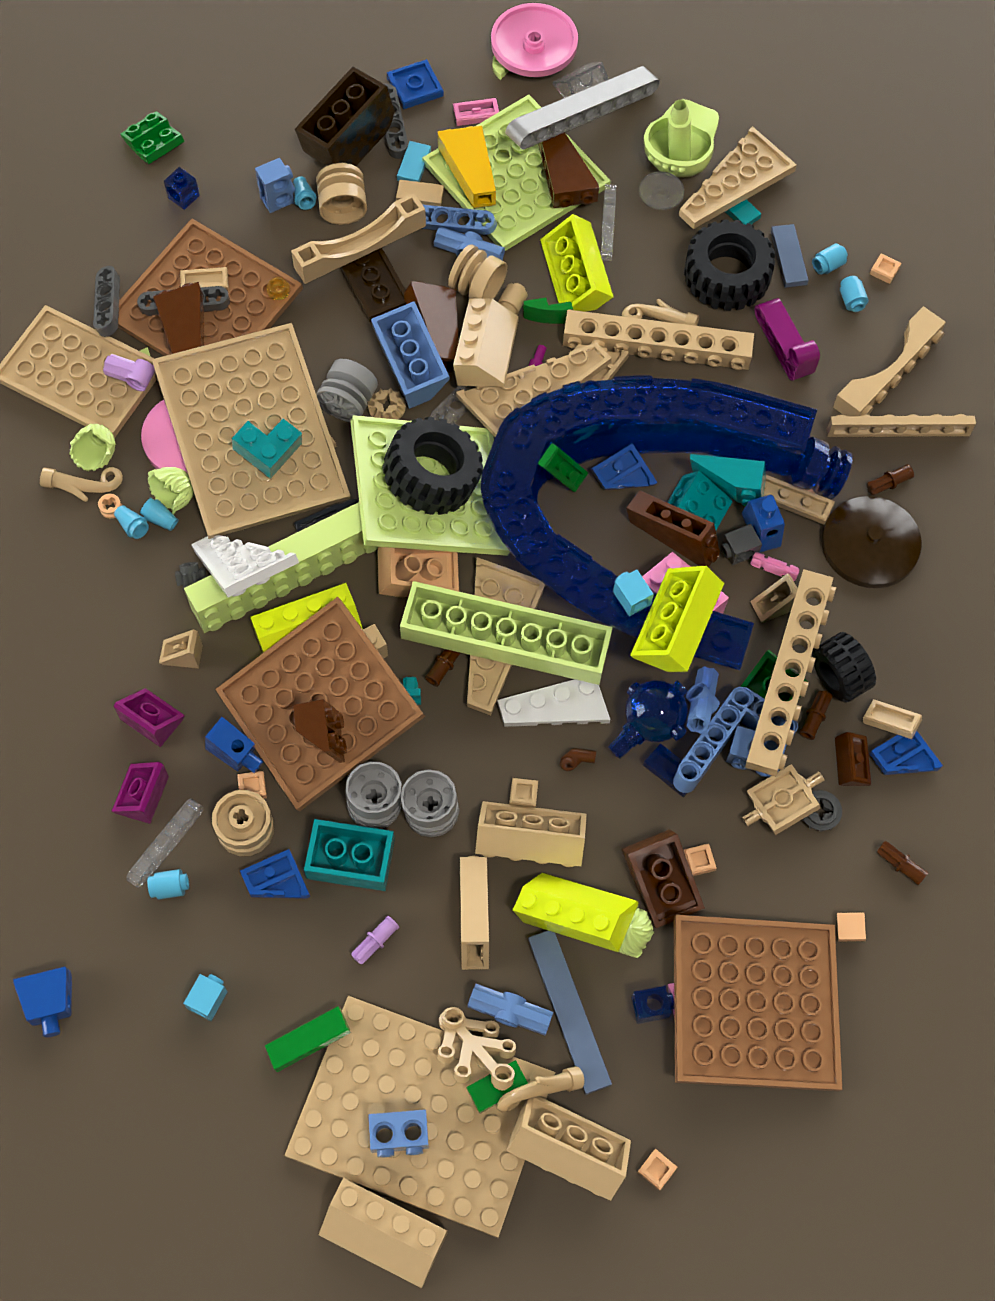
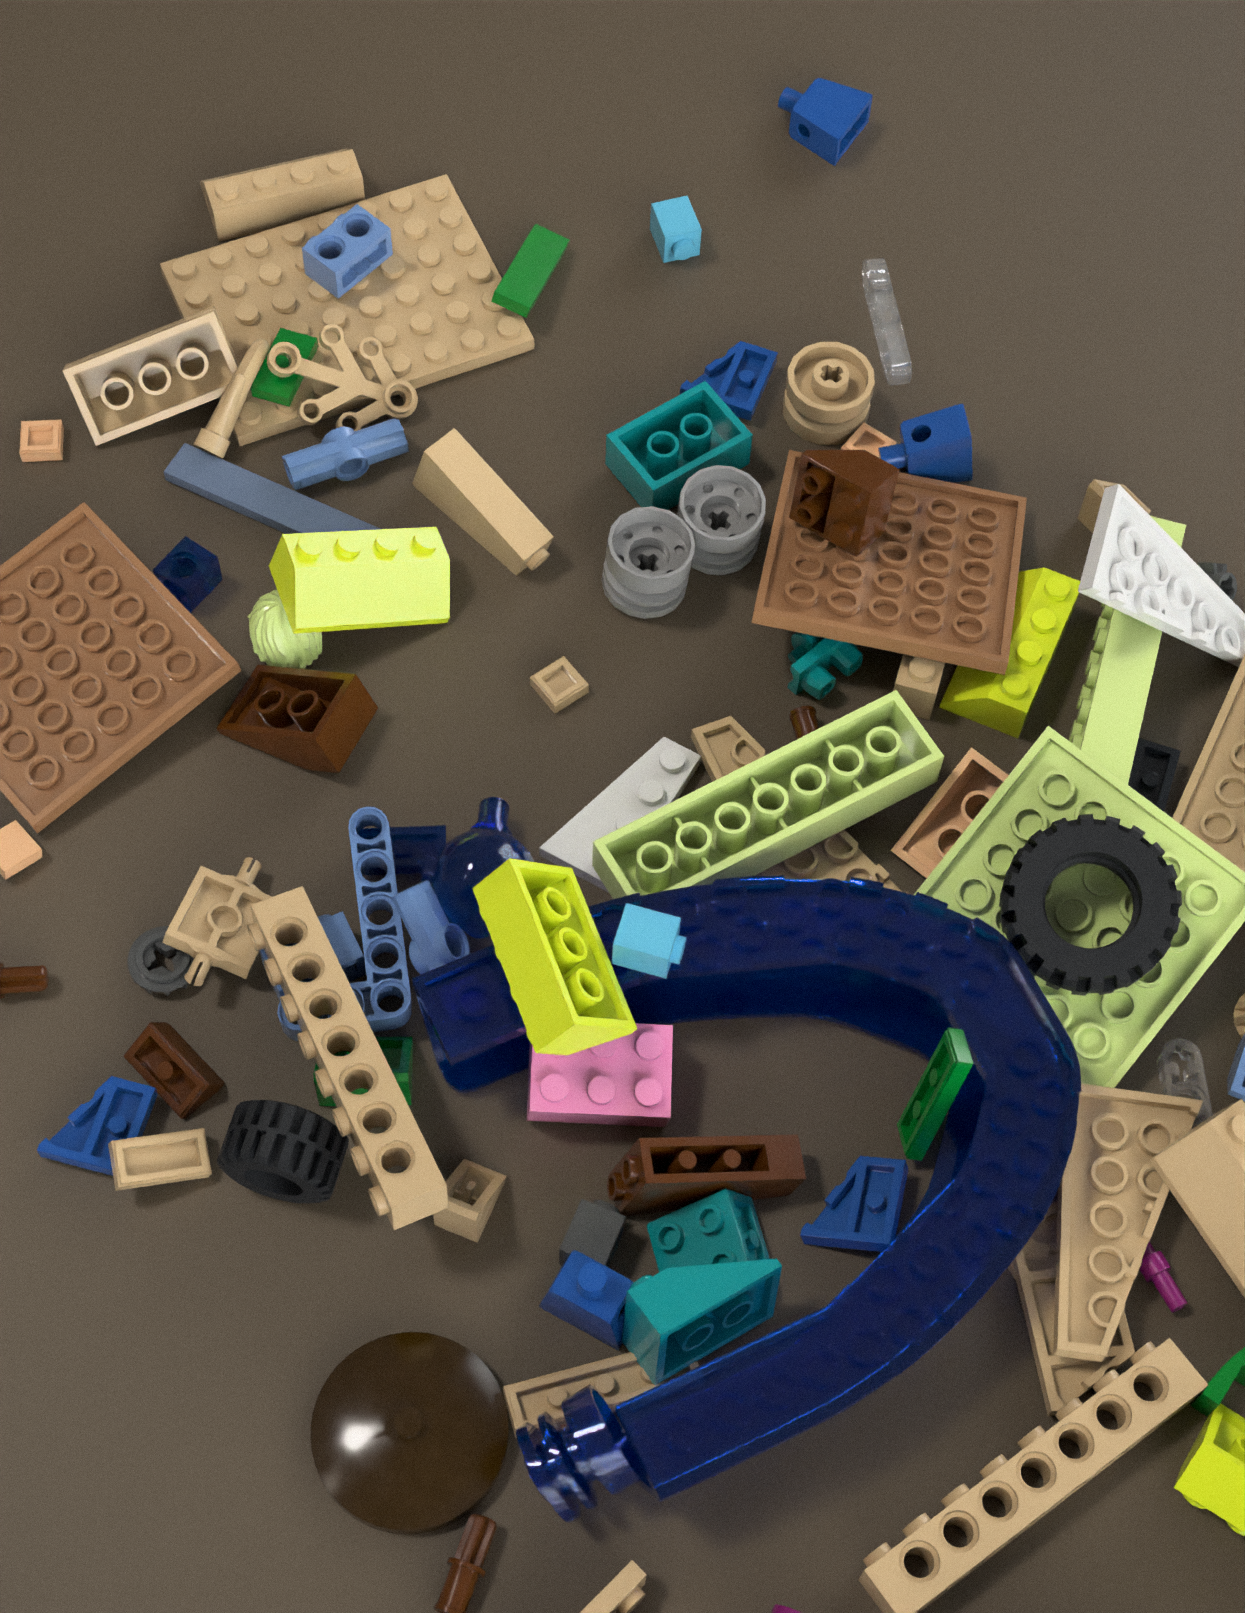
camera: 135 degrees right, 5 degrees down
magenta slope [111,762,169,824] -> none
magenta slope [114,688,185,747] -> none
medium azure brick [147,869,189,900] -> none
lavender axle [351,916,399,964] -> none
tan slope [475,801,586,867] -> none
reddish brown arm [560,748,596,771] -> none
tan plant [622,299,699,326] -> none
light nougat tile [684,843,717,876] -> none
bright pink axle [751,552,799,581] -> none
reddish brown axle [799,690,832,740] -> none

